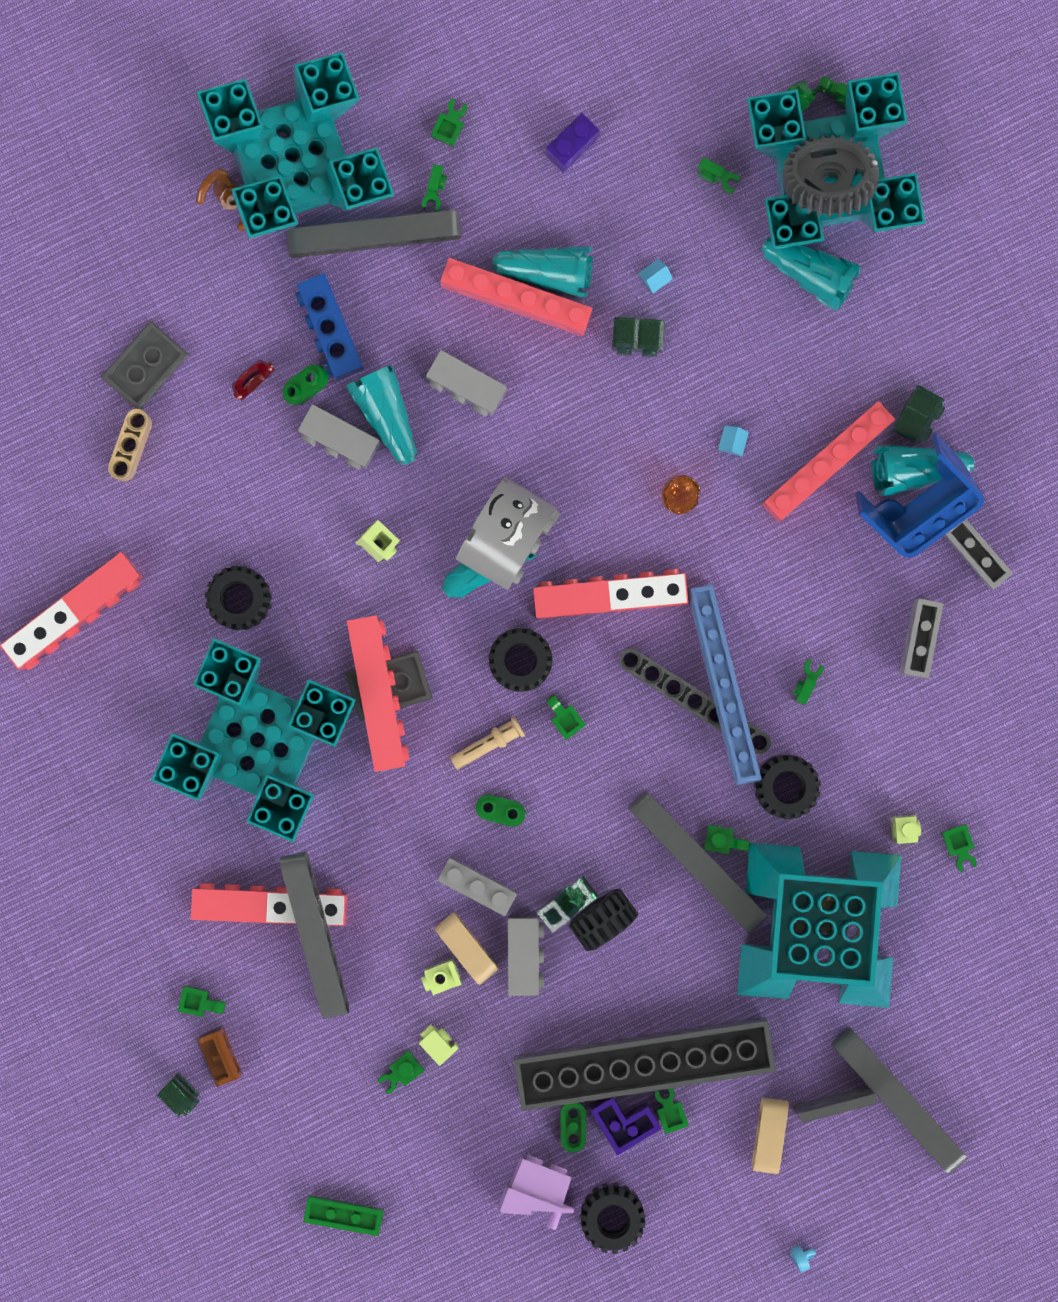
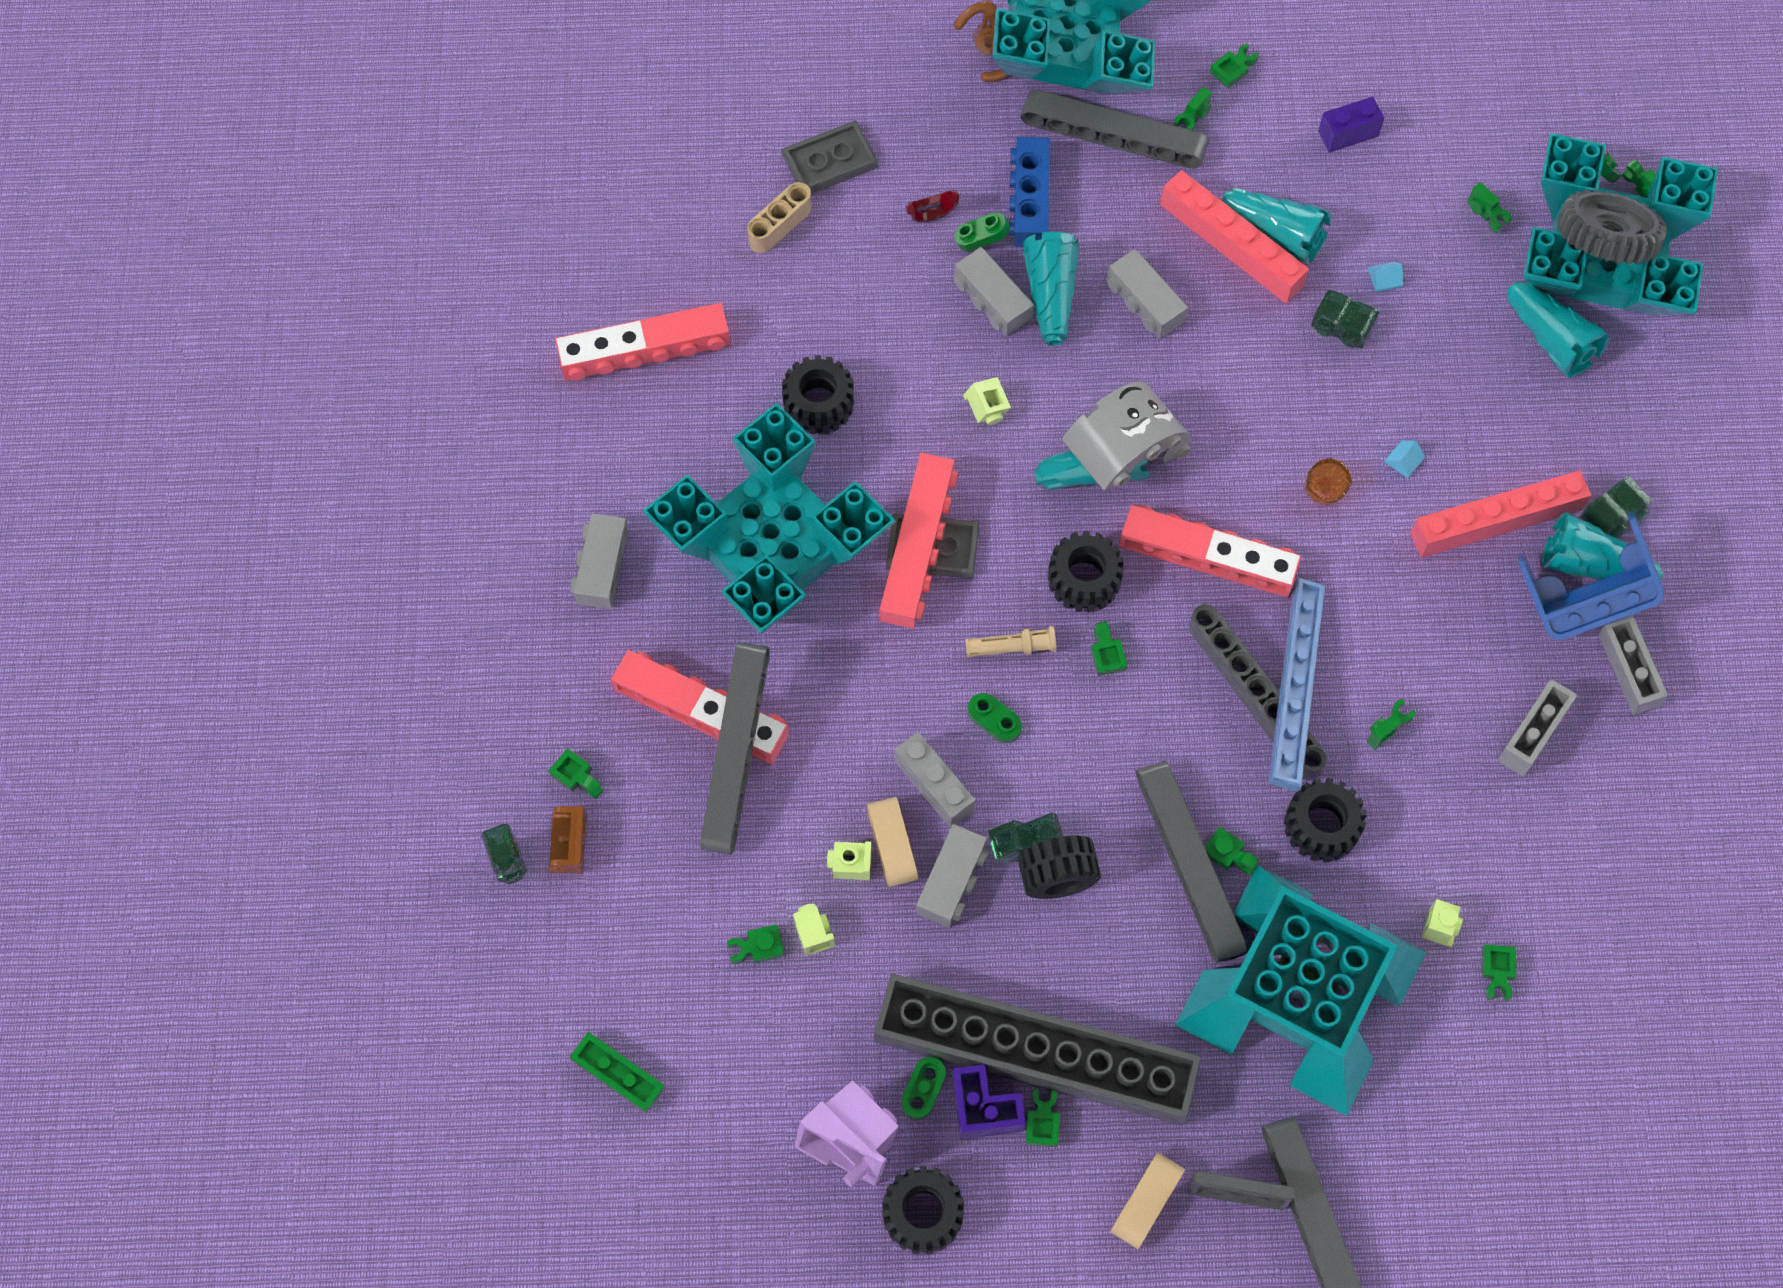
camera: 30 degrees right, 20 degrees down
none -> light grey brick [570,513,629,610]

